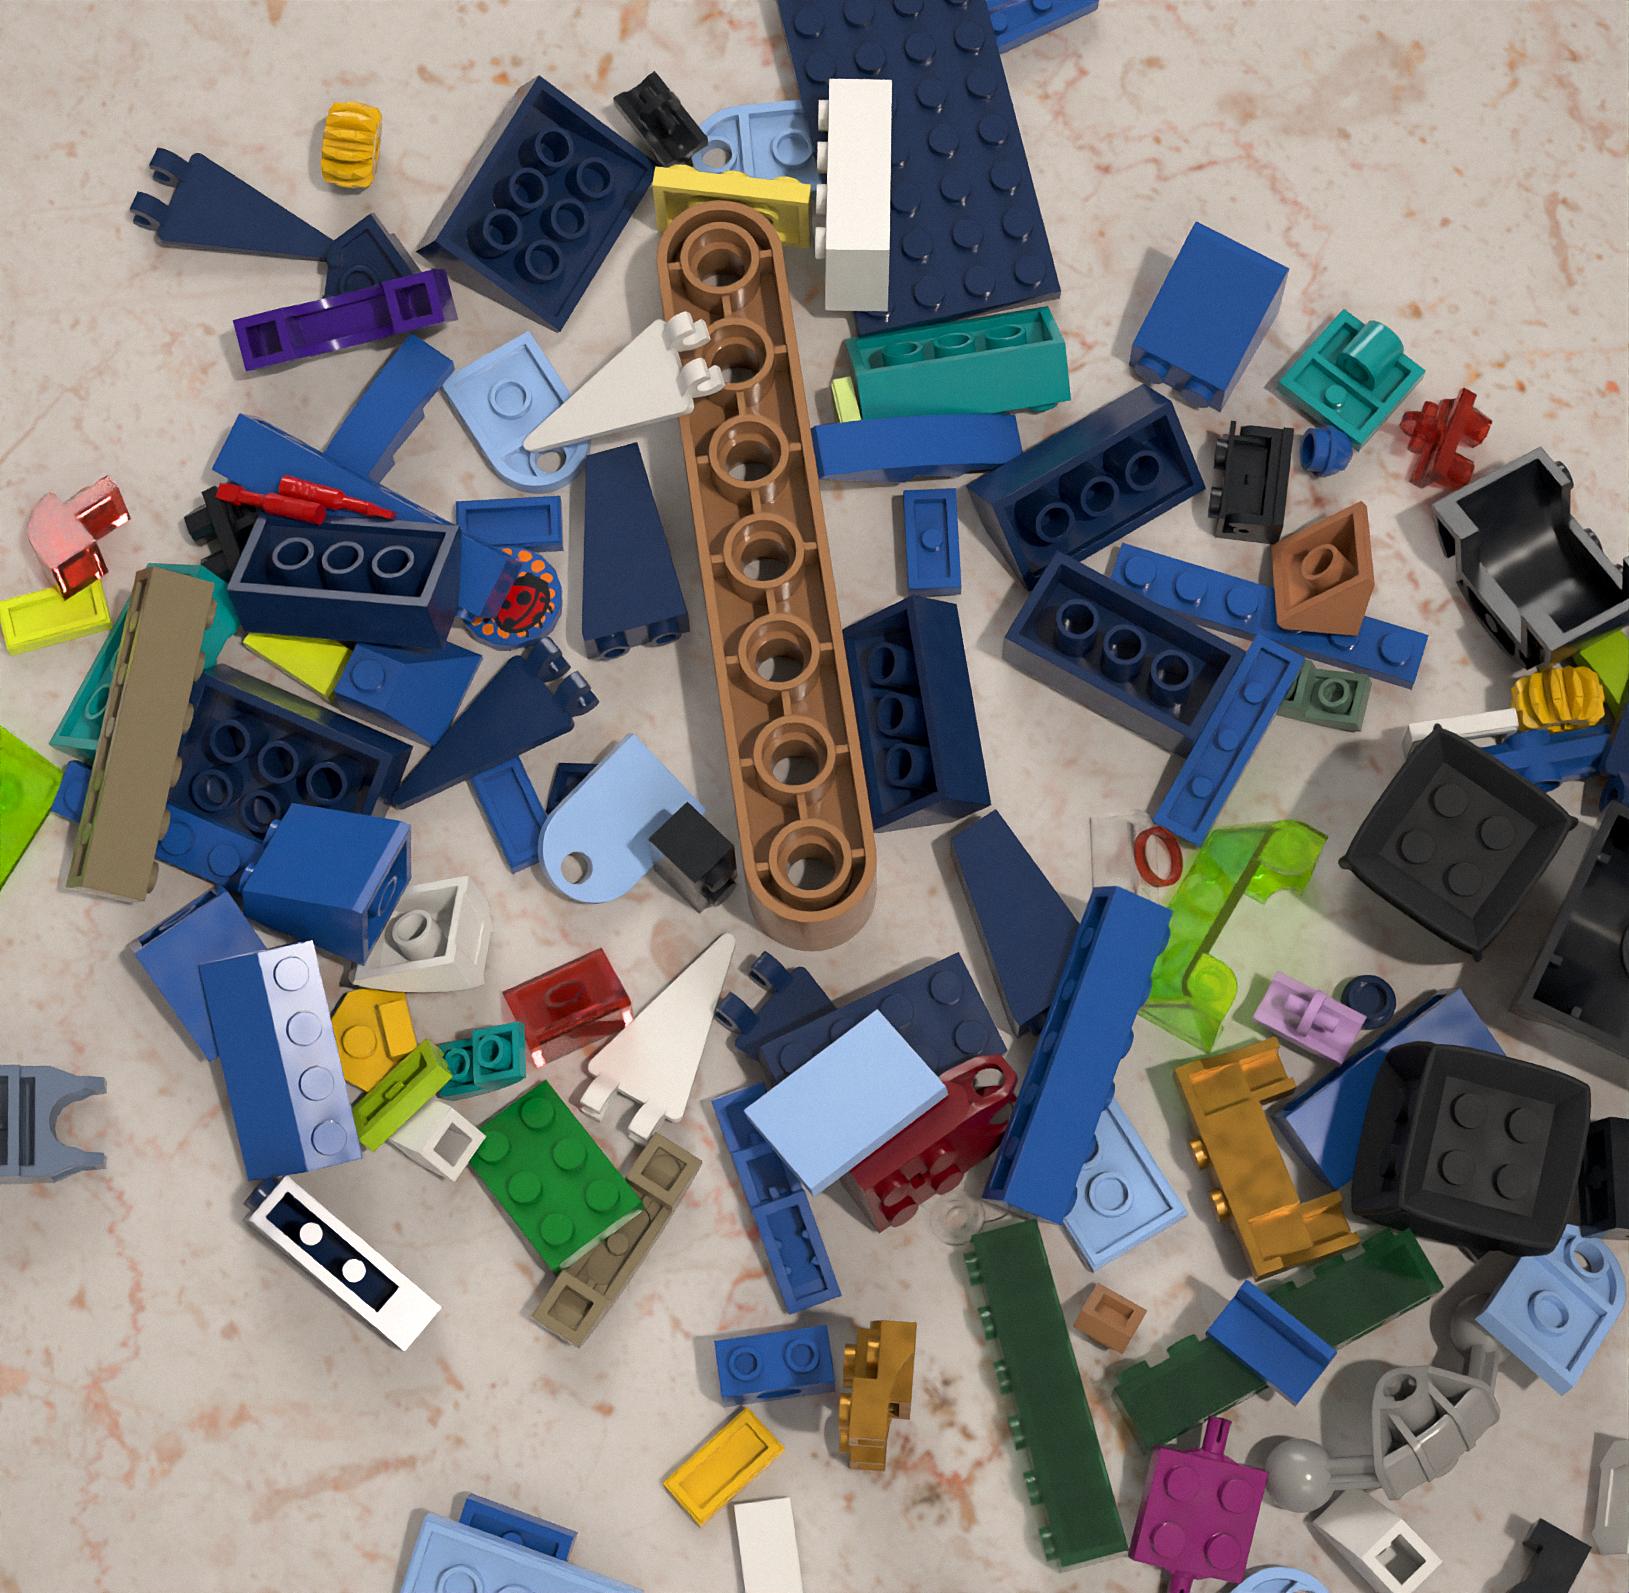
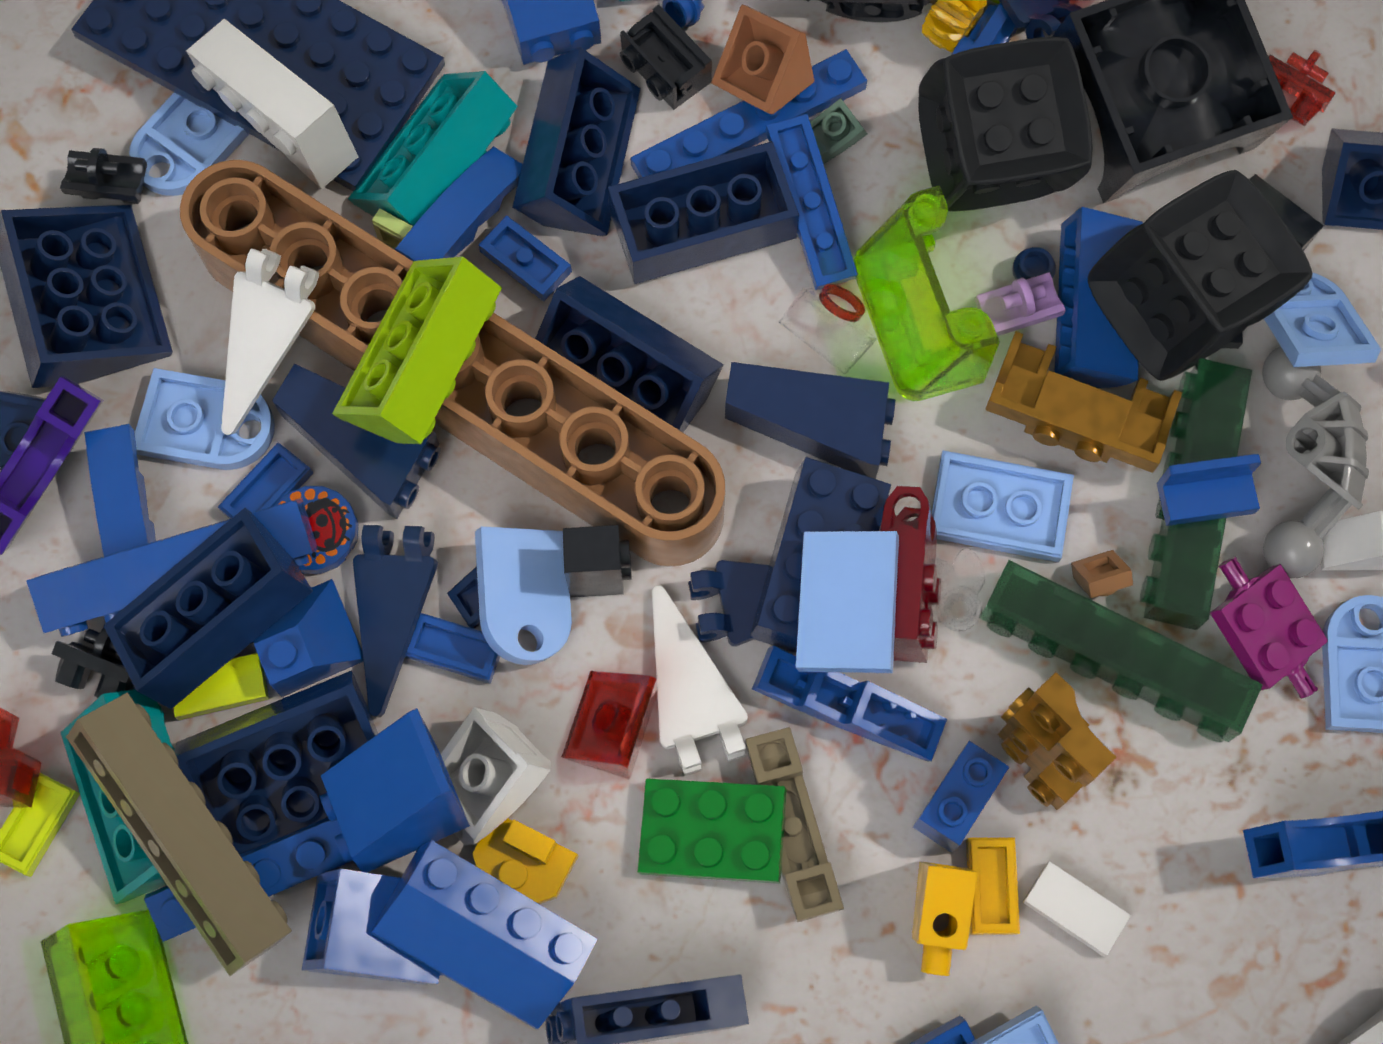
camera: 50 degrees left, 0 degrees up
red piece [215,483,326,525] -> none
red piece [279,475,397,520] -> none
lime tile [352,1038,453,1152] -> none
white brick [388,1098,486,1182] -> none
teal slope [439,1021,526,1101] -> none
light yellow plate [652,165,812,249] -> none
blue brick [981,886,1173,1225] -> none
white tile [1402,708,1519,760] -> none
none -> lime slope [332,257,502,444]
none -> yellow torso [912,861,977,976]

